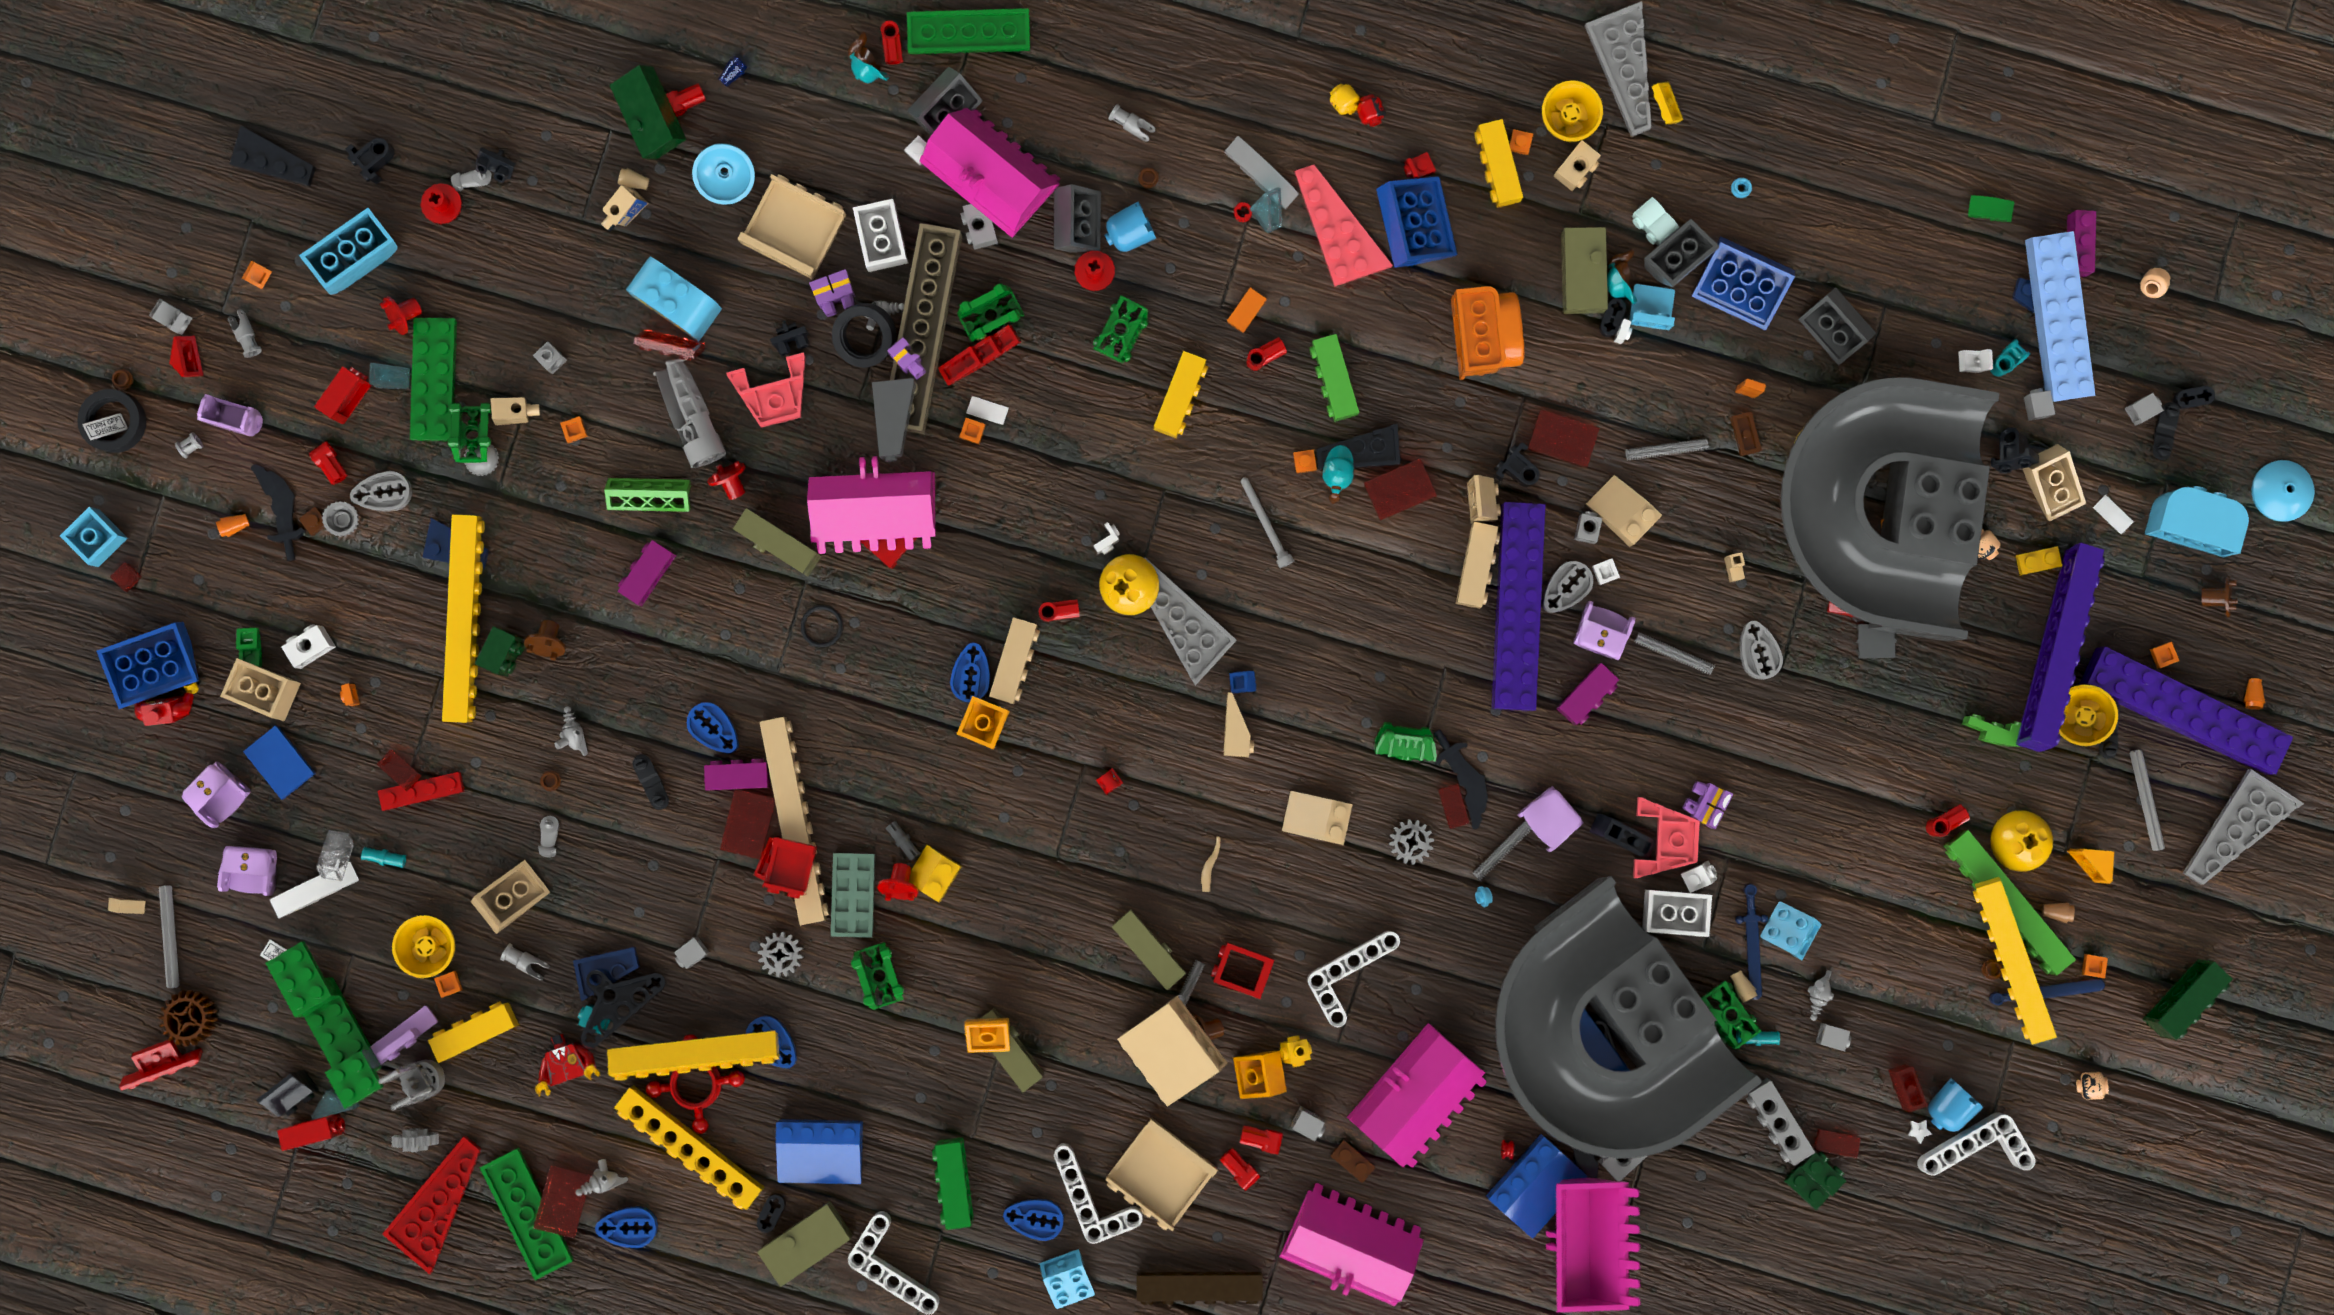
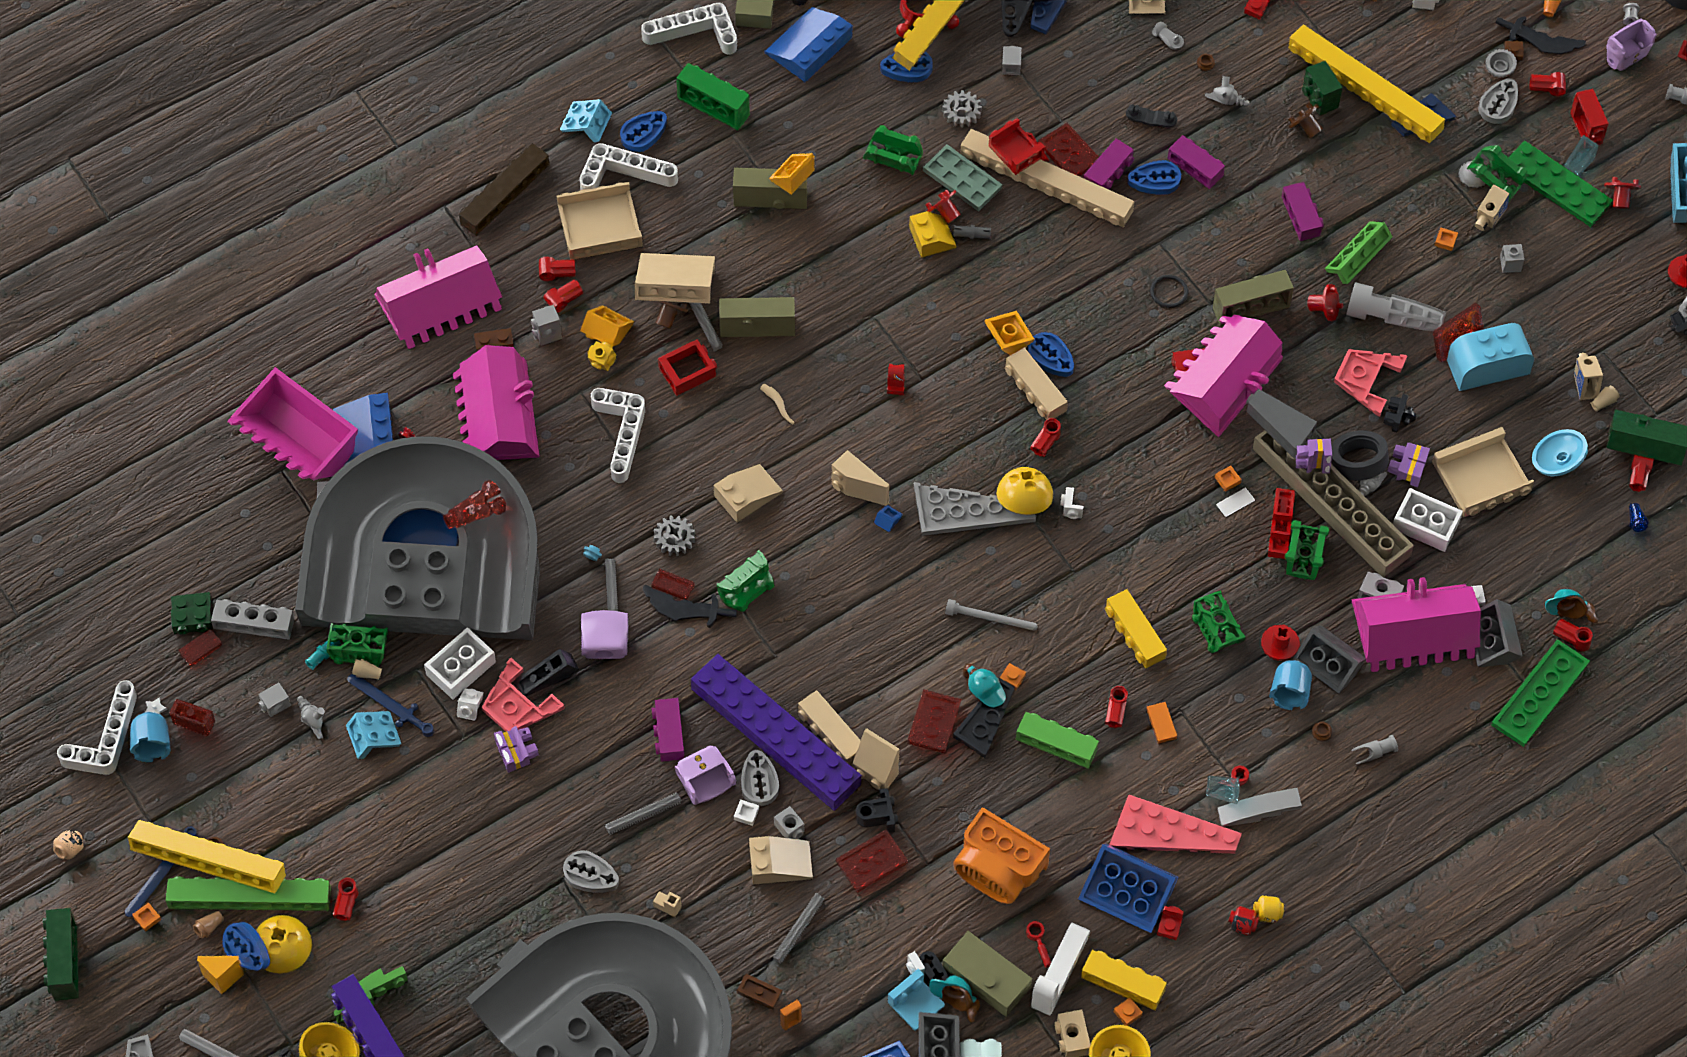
camera: 130 degrees right, 25 degrees down
none -> blue piece [223,922,270,970]
none -> clear red piece [443,480,506,529]
none -> red piece [1026,921,1052,968]
none -> white beam [1031,923,1090,1016]
none -> magenta brick [1167,135,1225,189]

